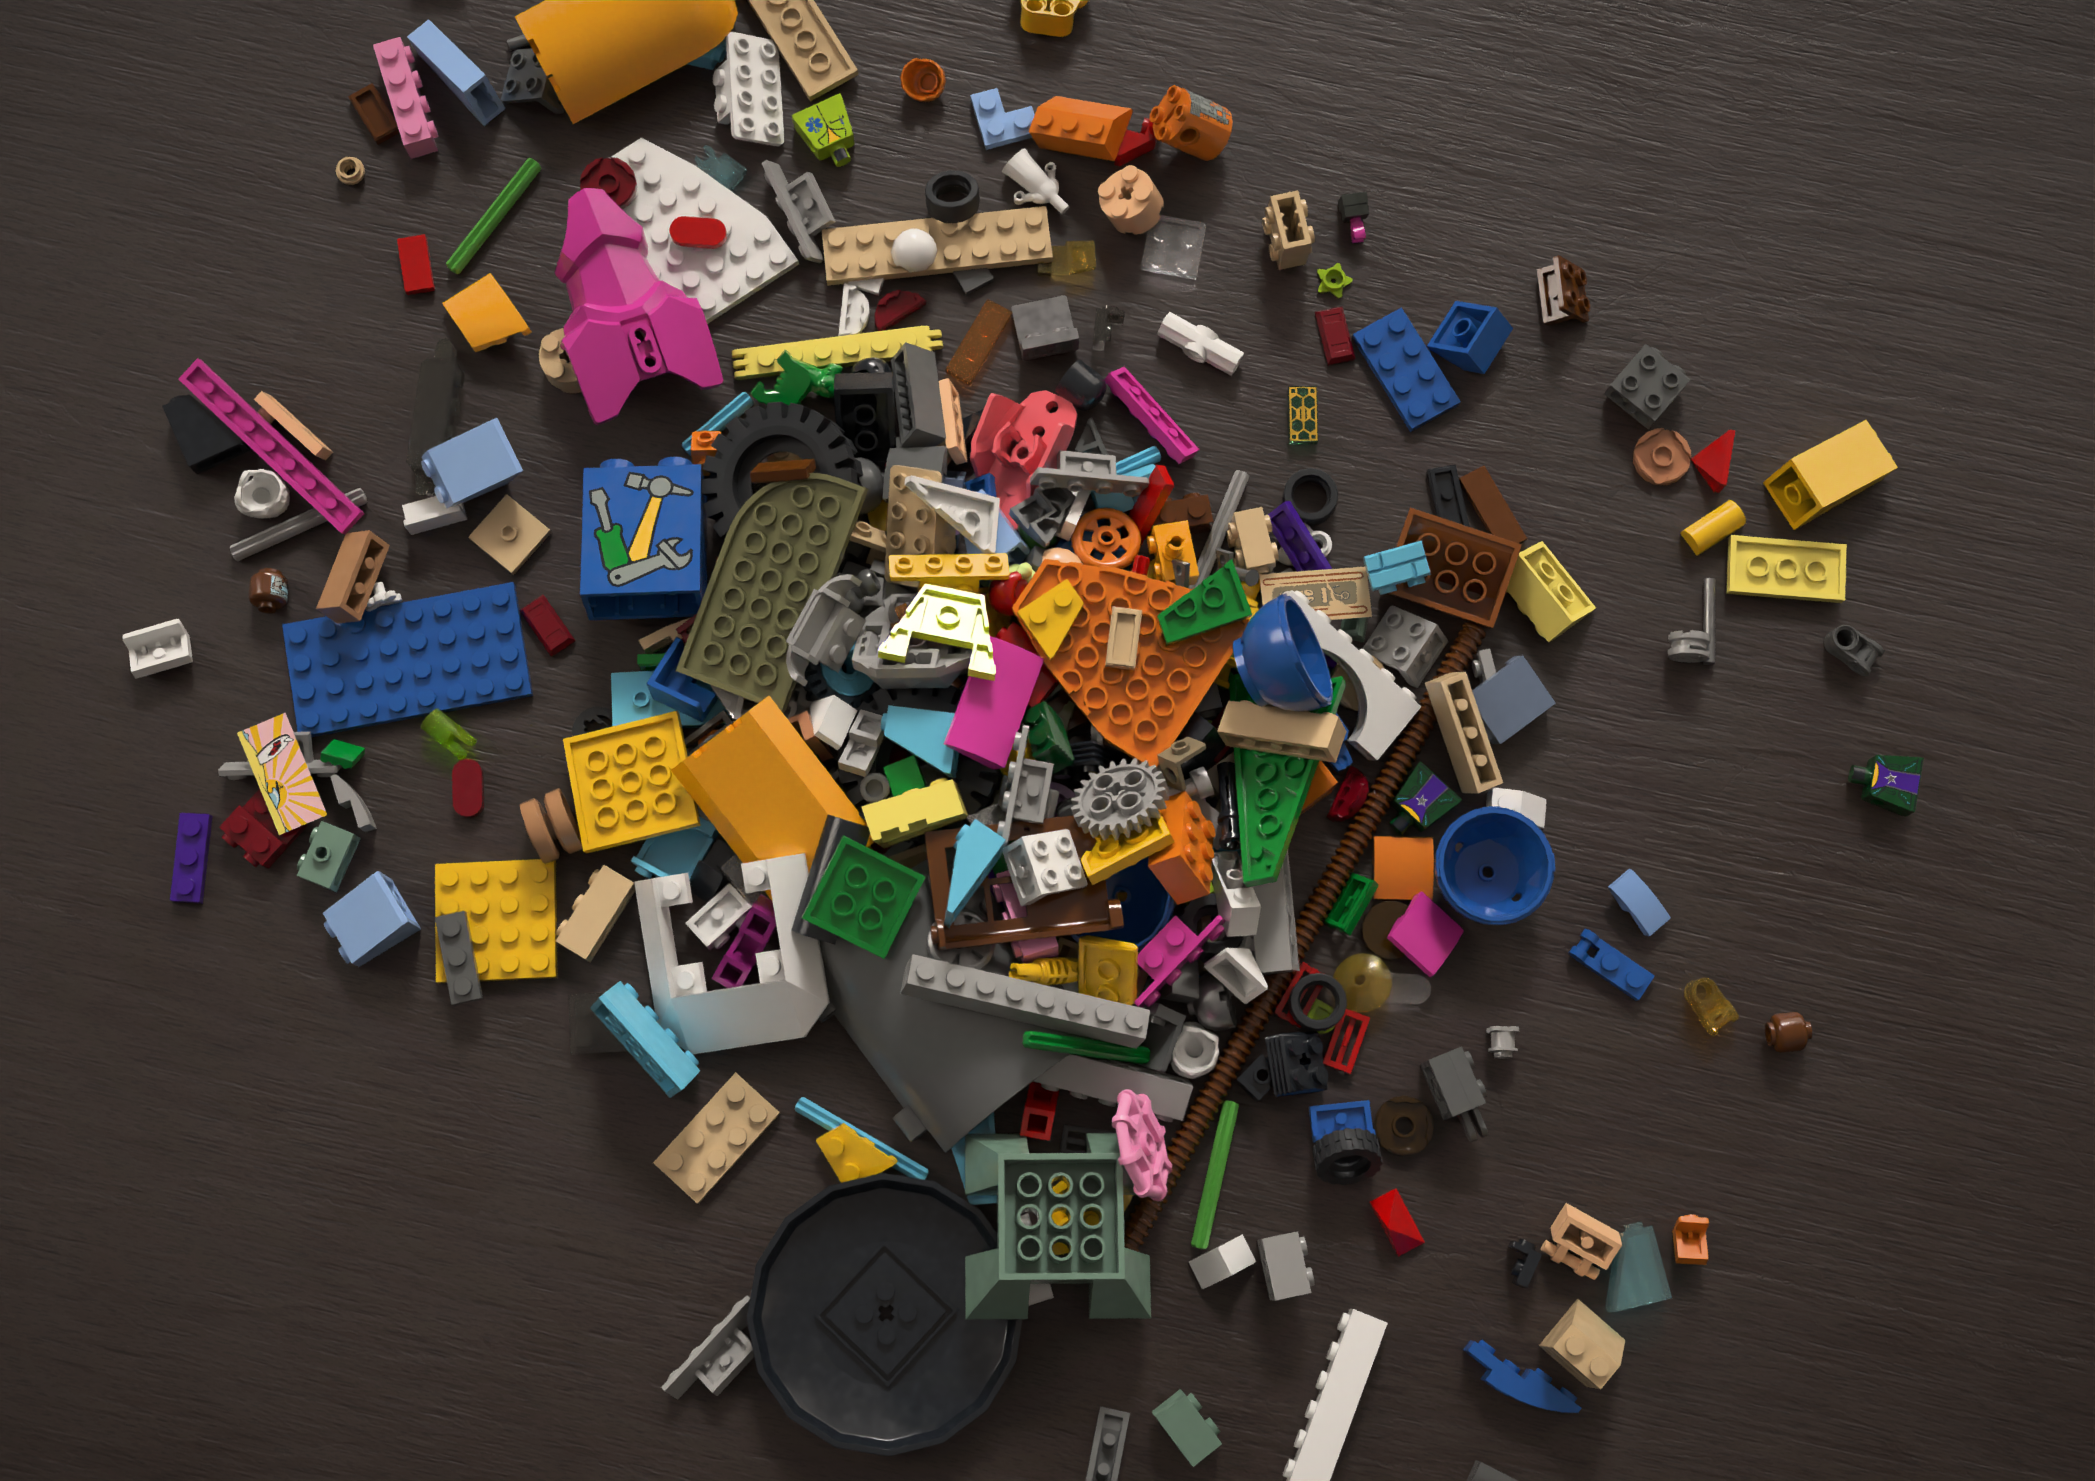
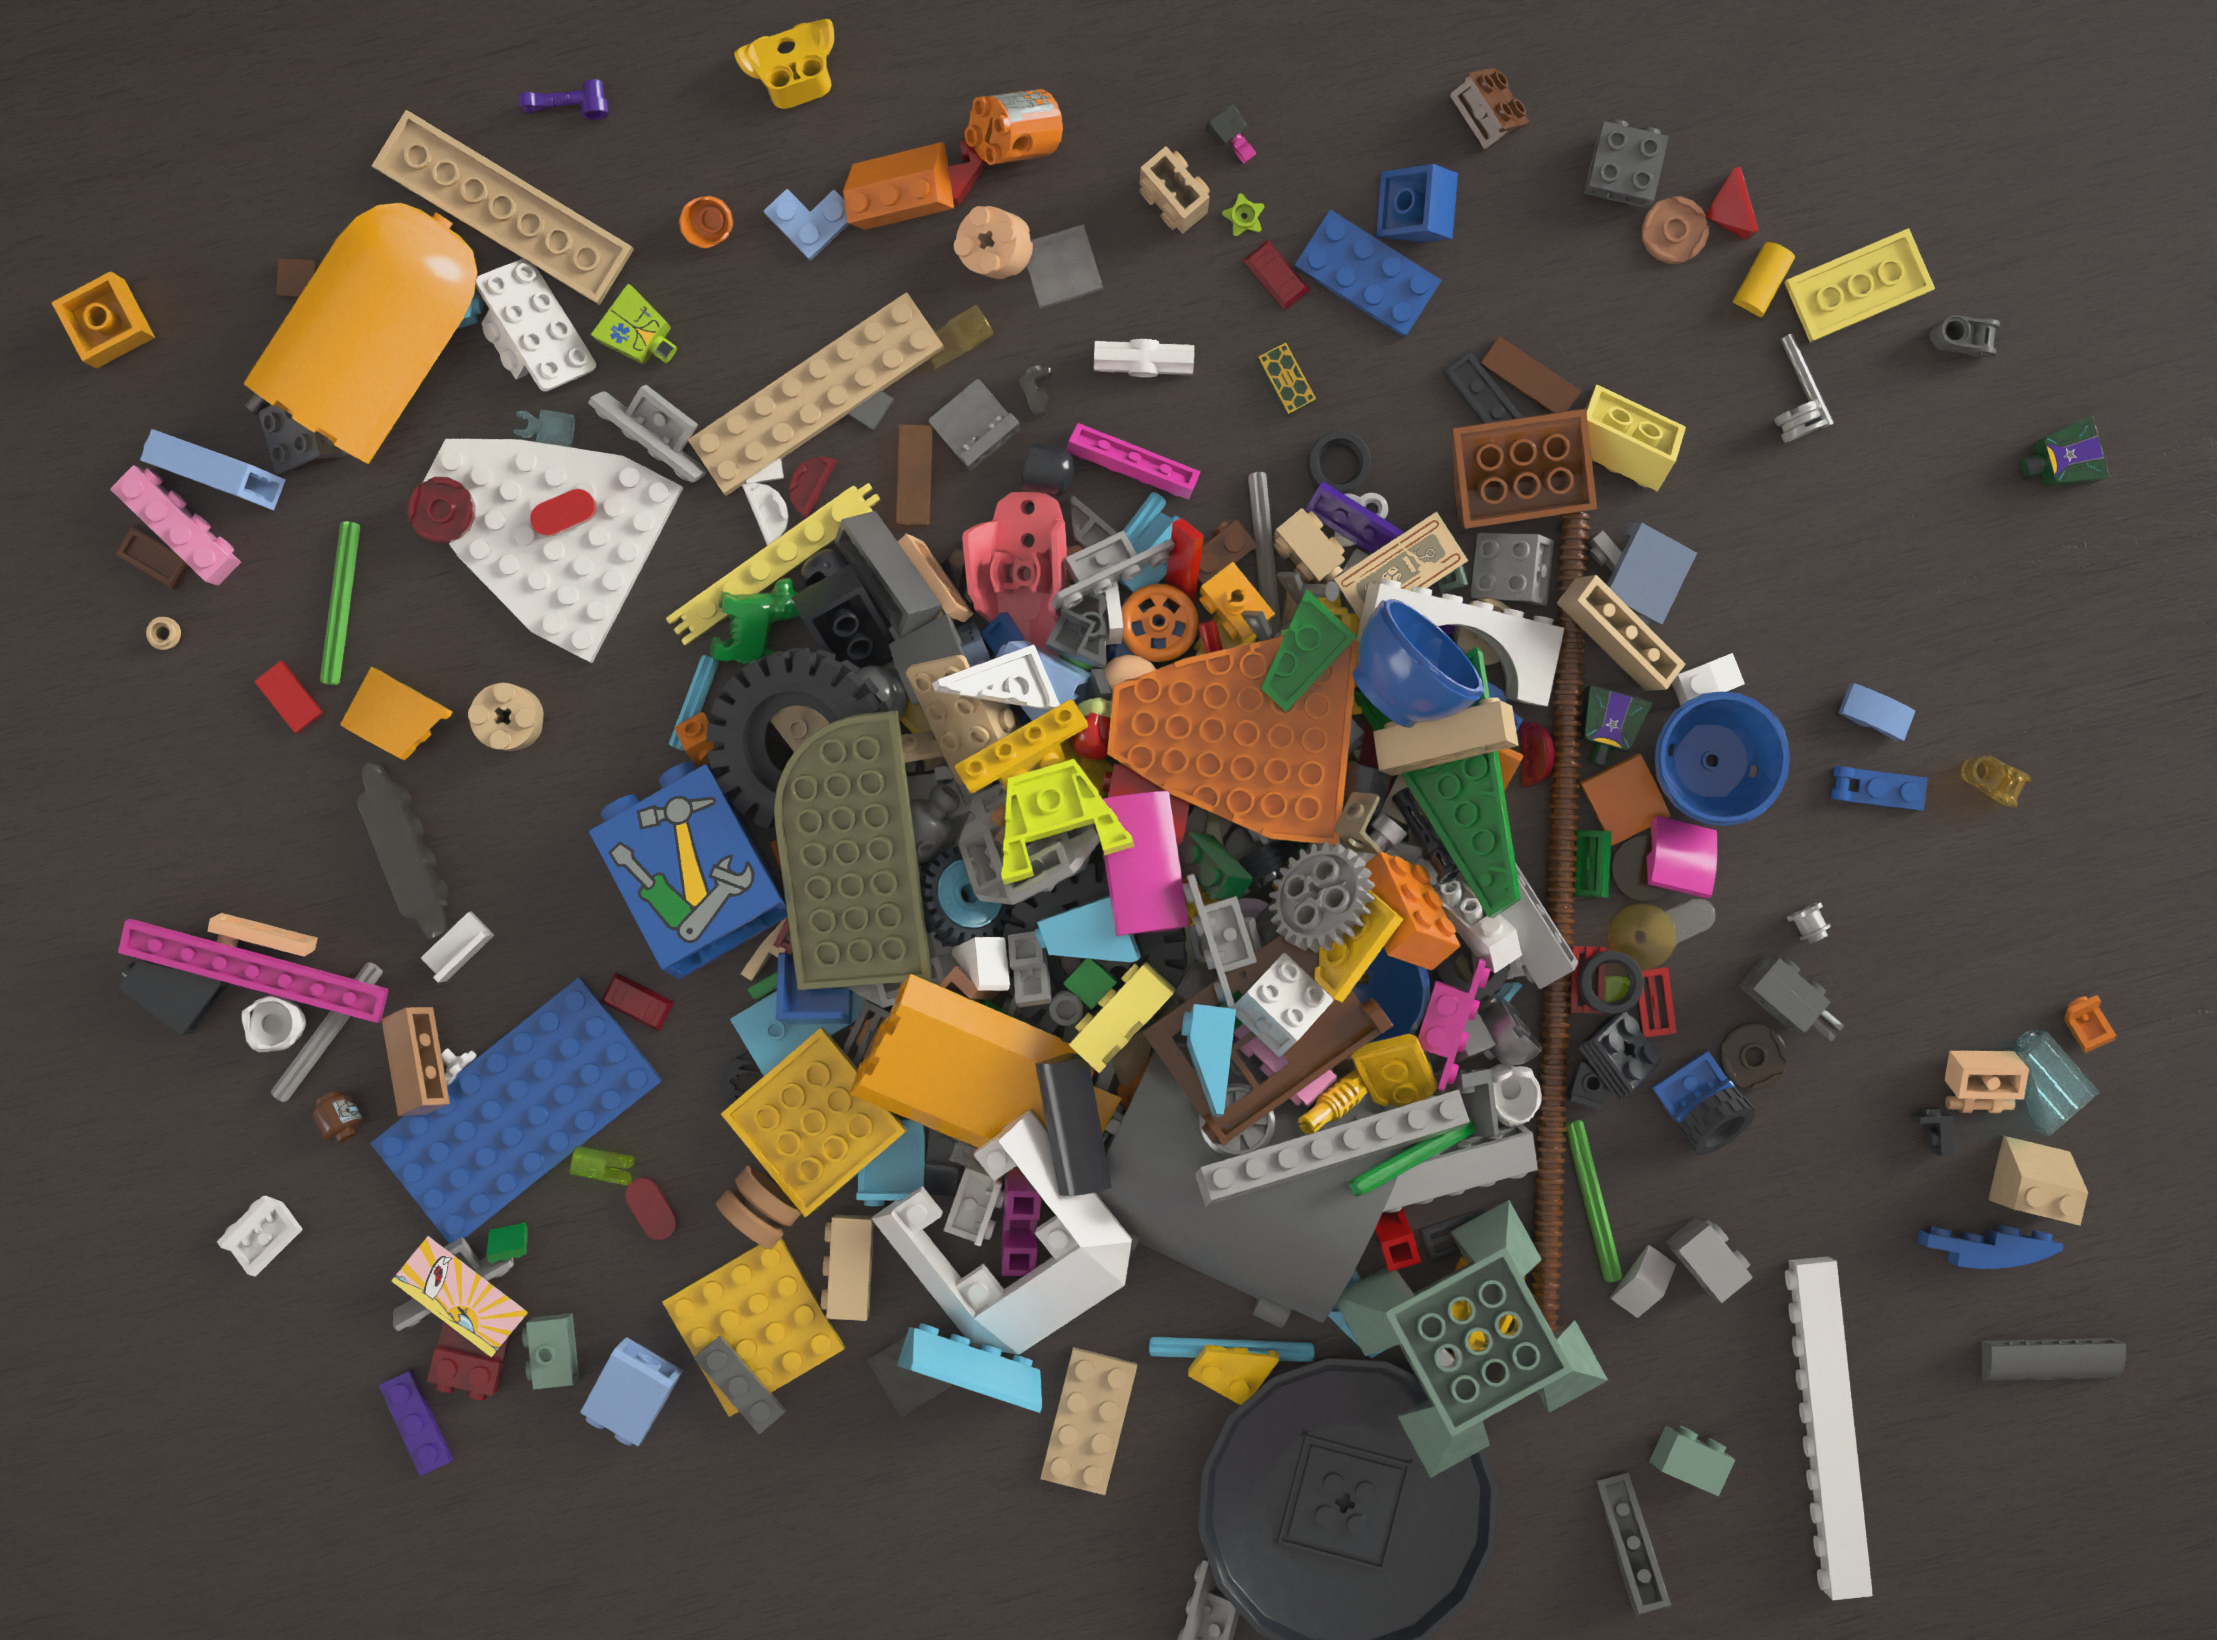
camera: 25 degrees left, 10 degrees up
light grey slope [330,774,377,832] -> none
light blue slope [421,418,523,508] -> none
tan plate [468,494,552,575] -> none
dark pink piece [555,188,723,425] -> none
reddish brown tile [750,458,816,483] -> none
light grey plate [786,574,867,686] -> none
green plate [801,835,925,959] -> none
white hair [891,229,937,273] -> none
black tyre [925,170,980,223] -> none
white piece [1002,148,1069,214] -> none
yellow wing [1017,579,1084,661] -> none
tan tile [1105,606,1142,670] -> none
bright pink plate [1112,1089,1172,1201] -> none
white slope [1204,948,1268,1004] -> none
medium azure brick [1363,541,1431,595] -> none
red slope [1369,1188,1425,1257] -> none
yellow slope [1763,420,1898,530] -> none
reddish brown head [1765,1012,1812,1053] -> none

